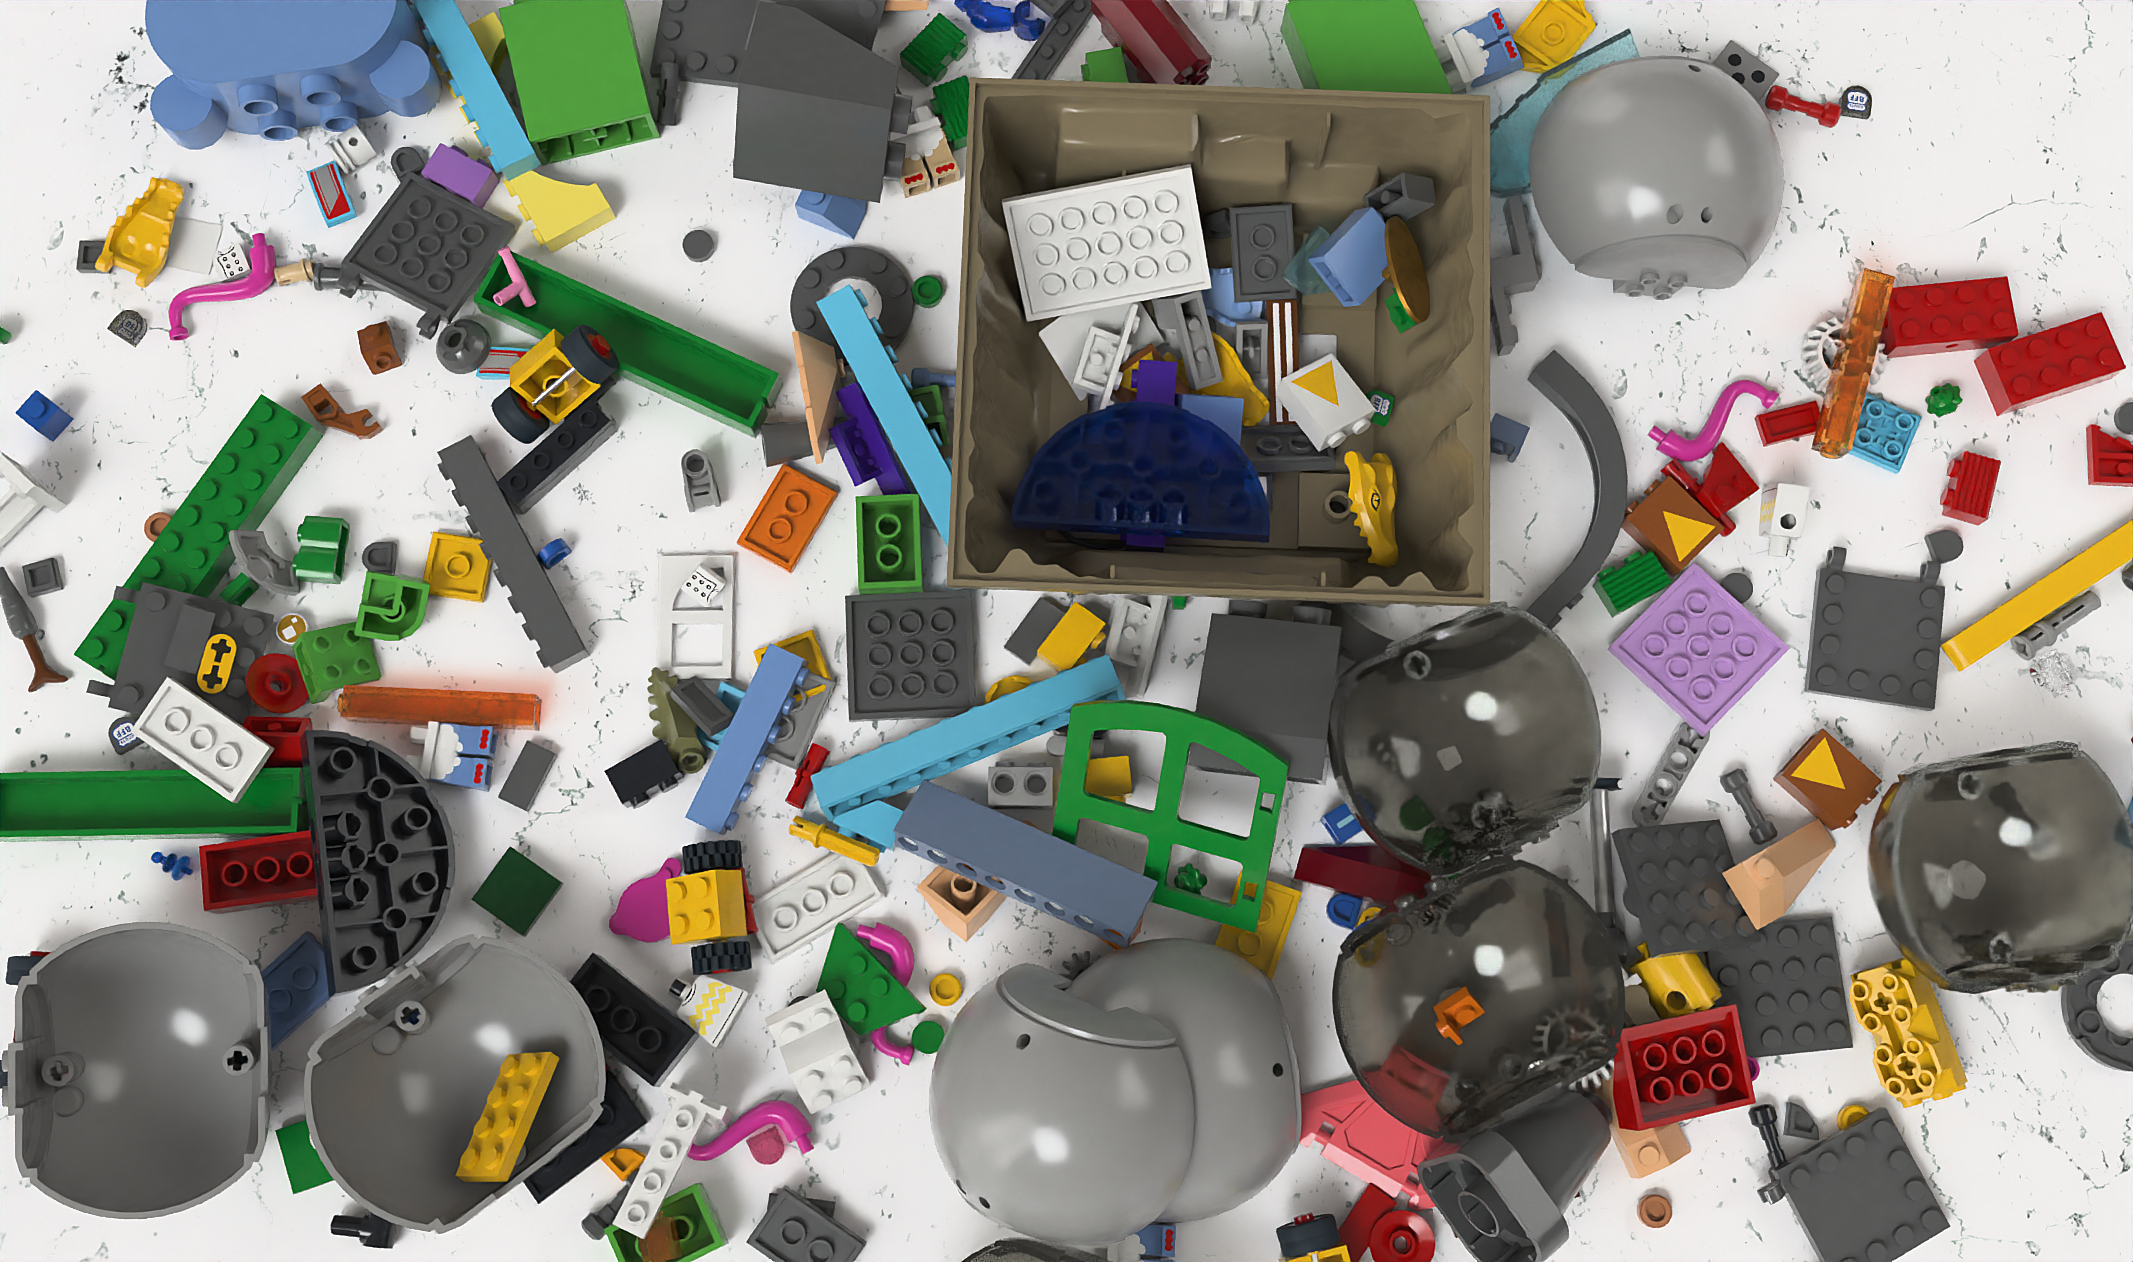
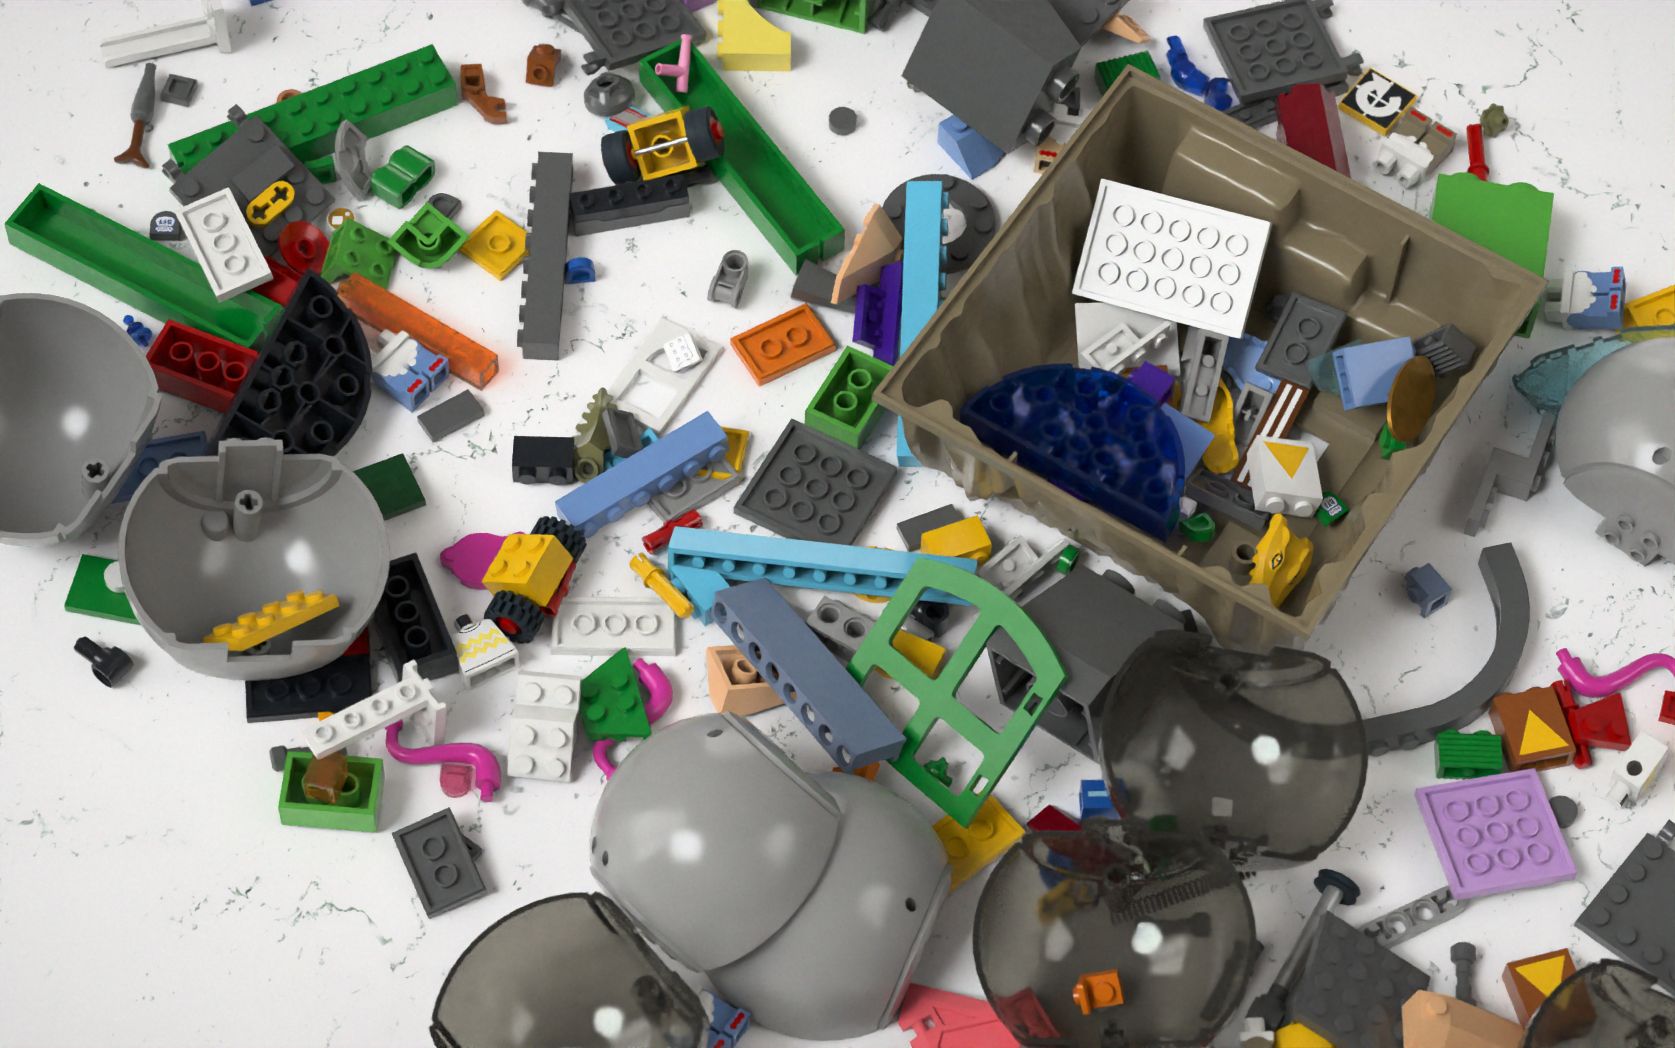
camera: 30 degrees right, 20 degrees down
none -> green tile [1179,512,1215,542]

